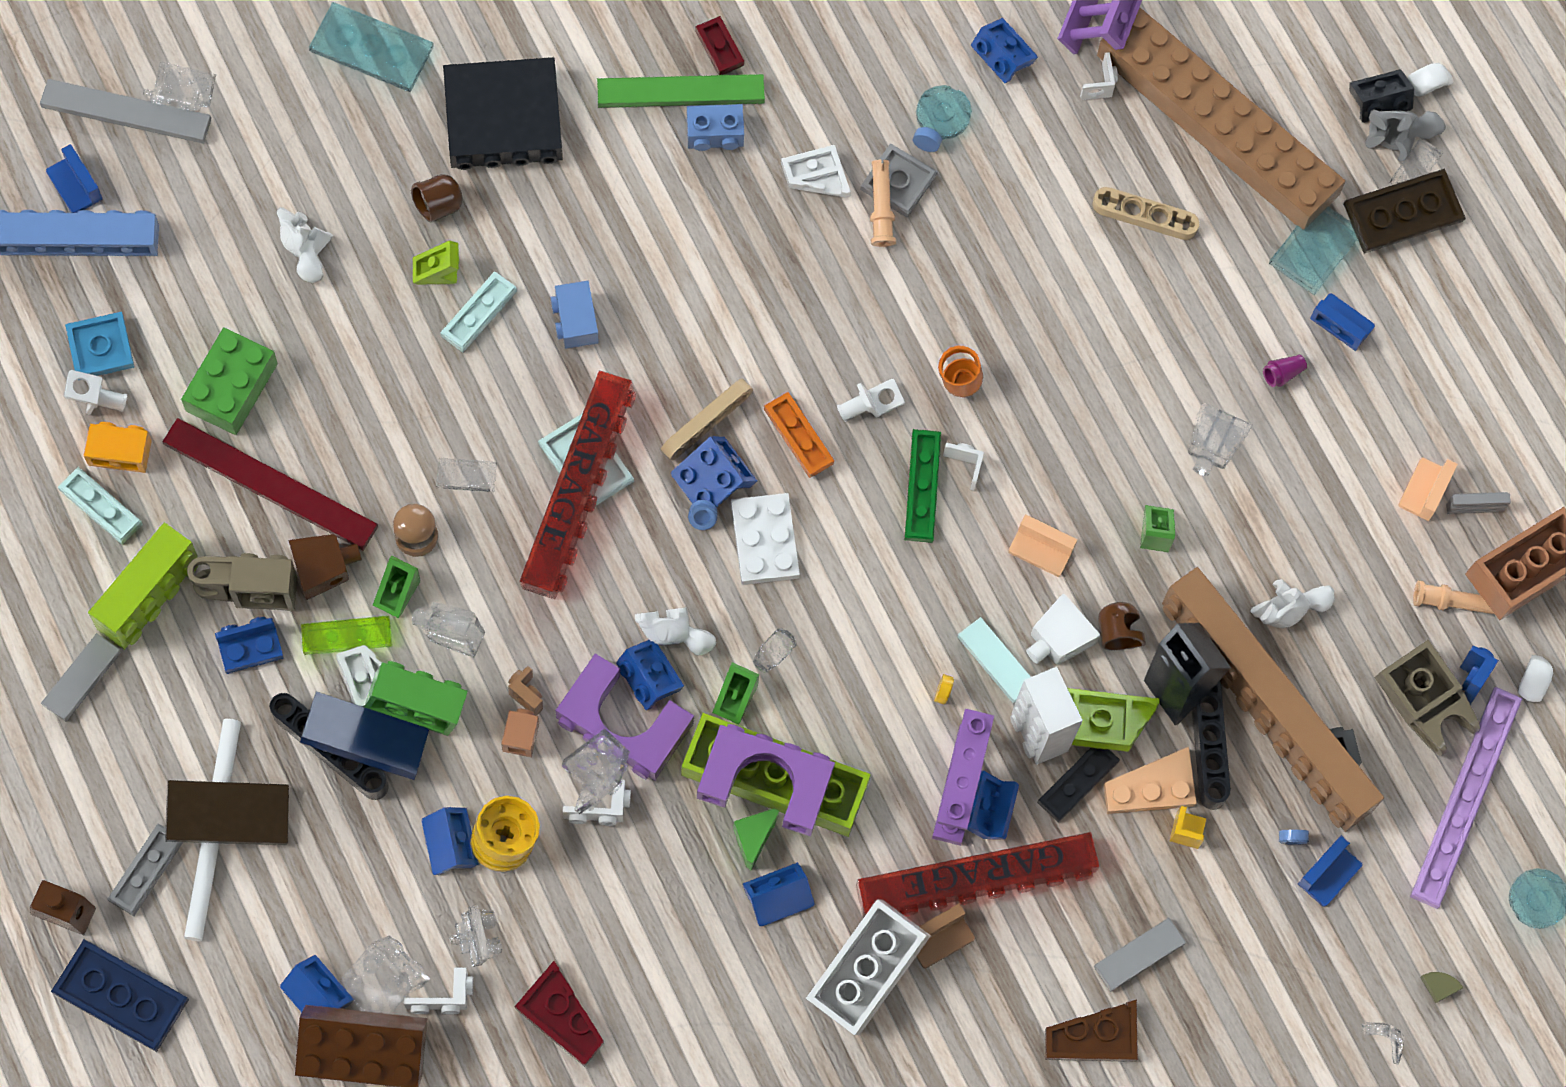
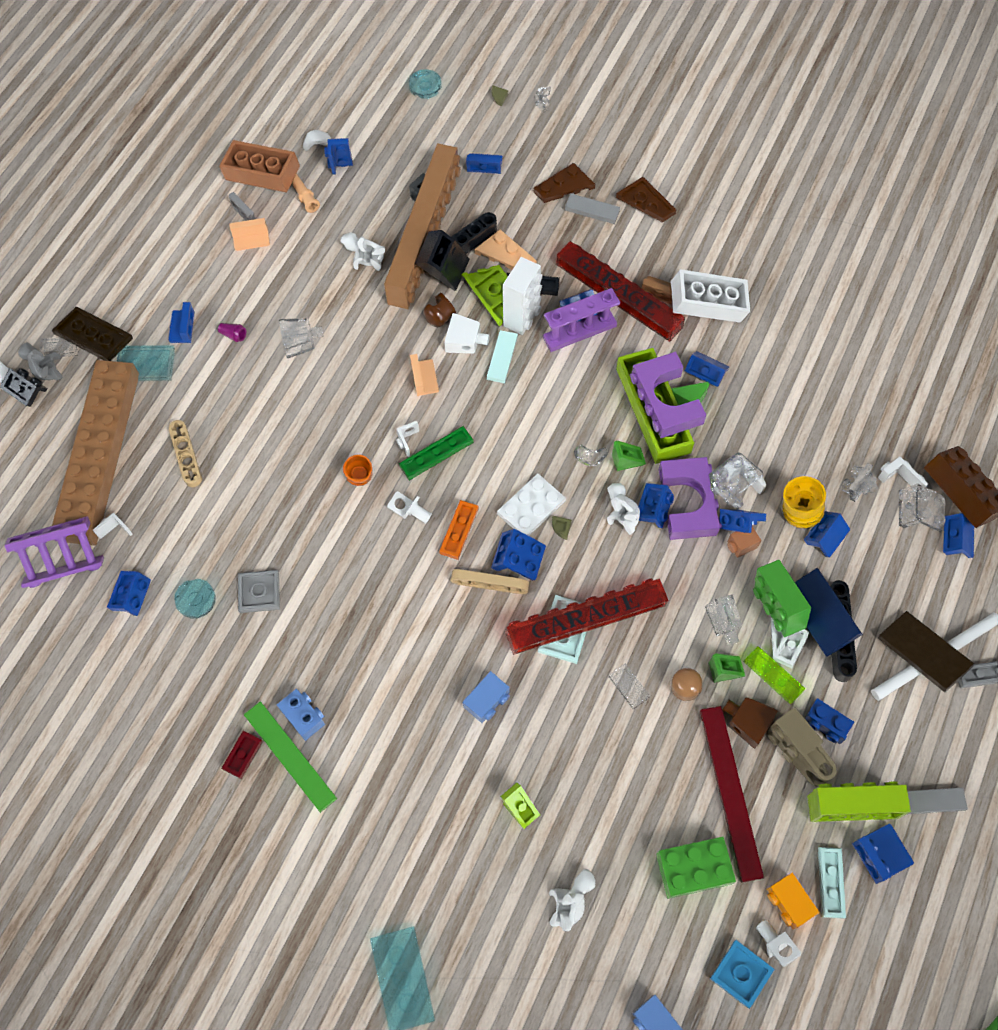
camera: 120 degrees left, 5 degrees down
reddish brown helmet [411,174,463,223] -> none
light aqua tile [440,271,517,353] -> none
black panel [443,57,563,170] -> none
medium nougat bracket [508,666,543,716] -> none
dark red wing [514,961,604,1067] -> none
medium blue tile [688,500,718,530] -> none
white wing [781,145,851,198] -> none
light nougat pin [870,159,896,247] -> none
medium blue tile [913,127,942,152] -> none
yellow tile [934,674,954,705] -> none
bright green slope [1140,505,1175,552] -> none
yellow panel [1169,806,1206,849] -> none
medium blue tile [1279,830,1309,845] -> none
dark tan brick [1374,640,1480,756] -> none
lavender tile [1410,687,1522,909] -> none
none -> reddish brown wing [533,163,595,203]
none -> olive tile [552,516,572,540]
none -> blue bracket [719,509,766,533]
none -> blue bracket [852,824,914,884]

